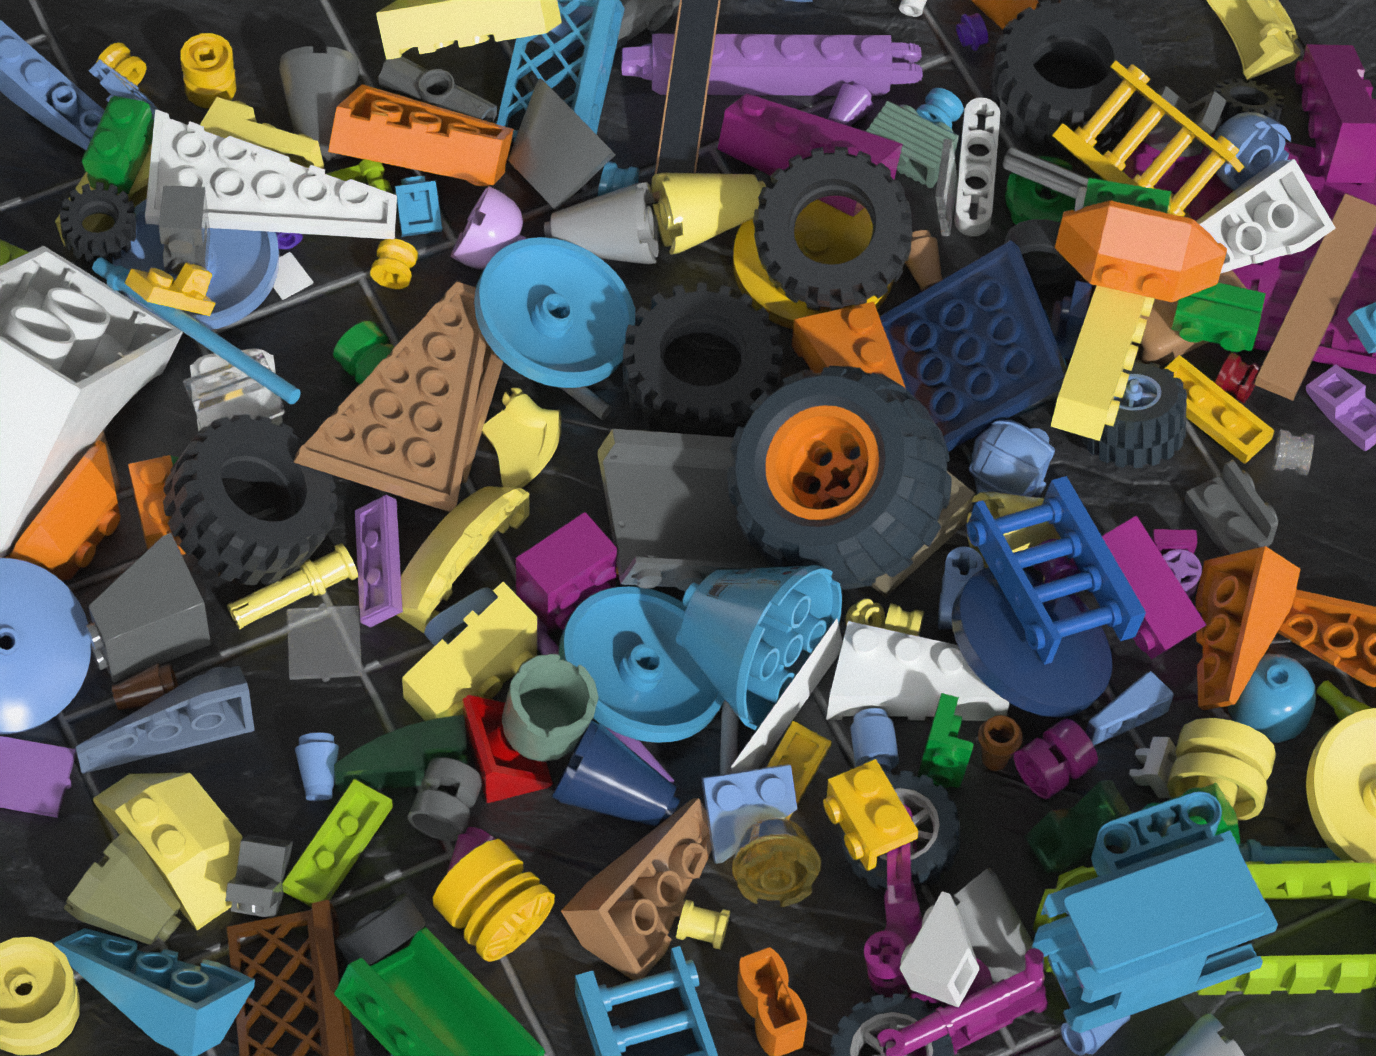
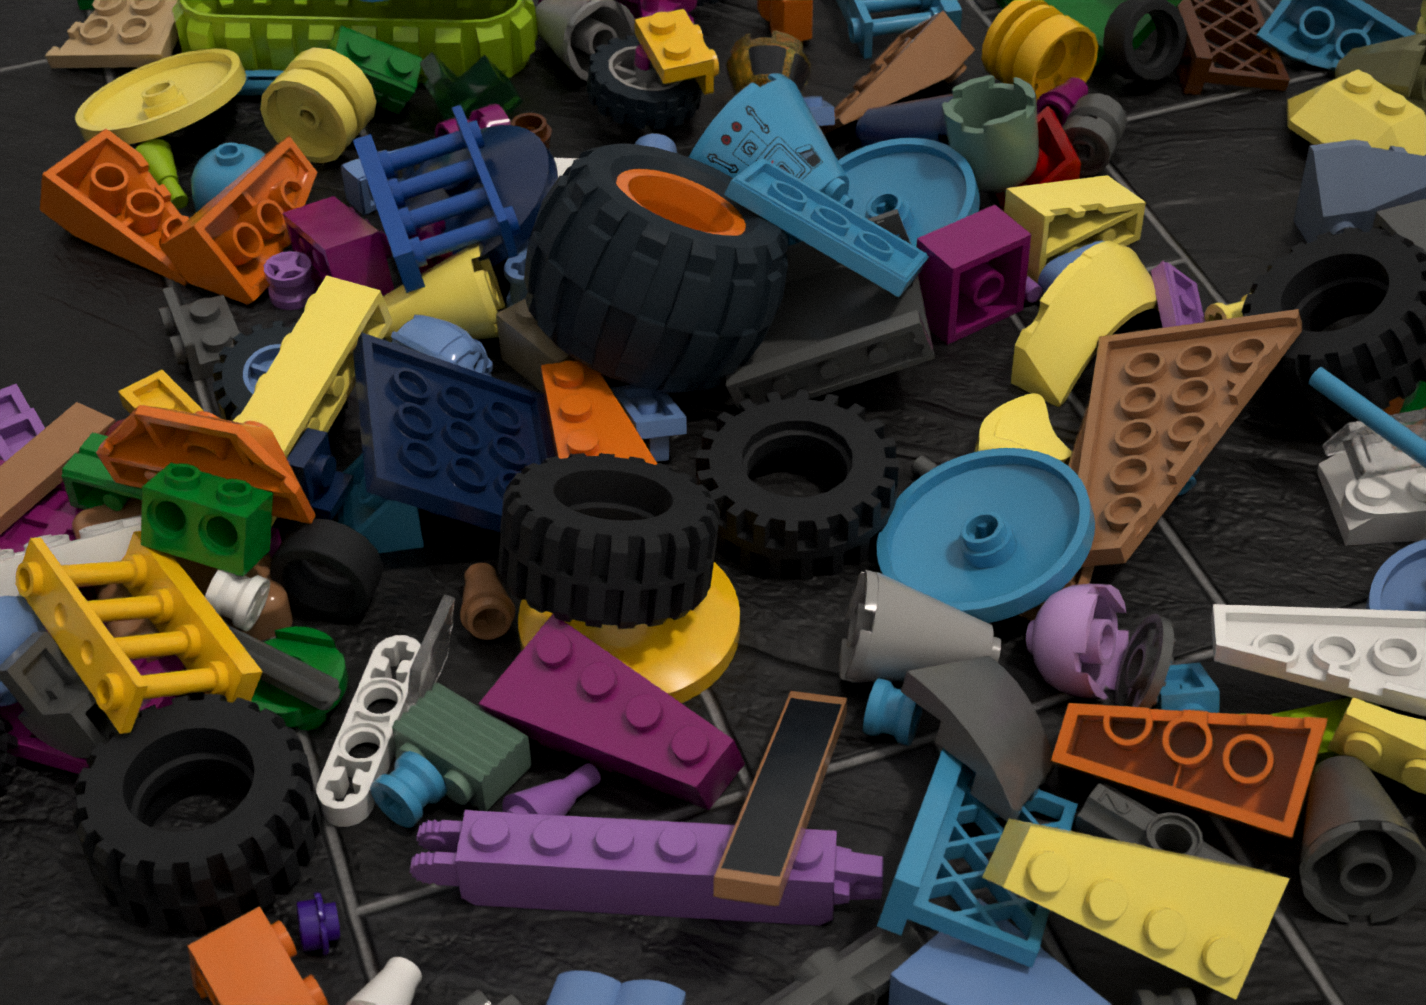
camera: 170 degrees left, 15 degrees down
dark grey brick [225,834,293,918] -> none
lime plate [282,779,393,907] -> none
clear piece [287,603,362,682] -> none
medium blue cone [295,733,339,801] -> none
green wheel [333,321,394,386] -> none
clear green slope [334,715,468,792] -> none
yellow wheel [370,239,418,289] -> none
light yellow cone [651,173,766,255] -> none
light yellow bush [676,900,730,950] -> none
green bracket [917,693,974,788] -> none
white tile [1129,737,1177,798] -> none
magenta tile [1151,529,1197,556] -> none
clear wheel [1273,429,1314,476] -> none
none -> dark azure tile [724,158,929,297]
none -> dark grey wheel [1114,614,1176,709]

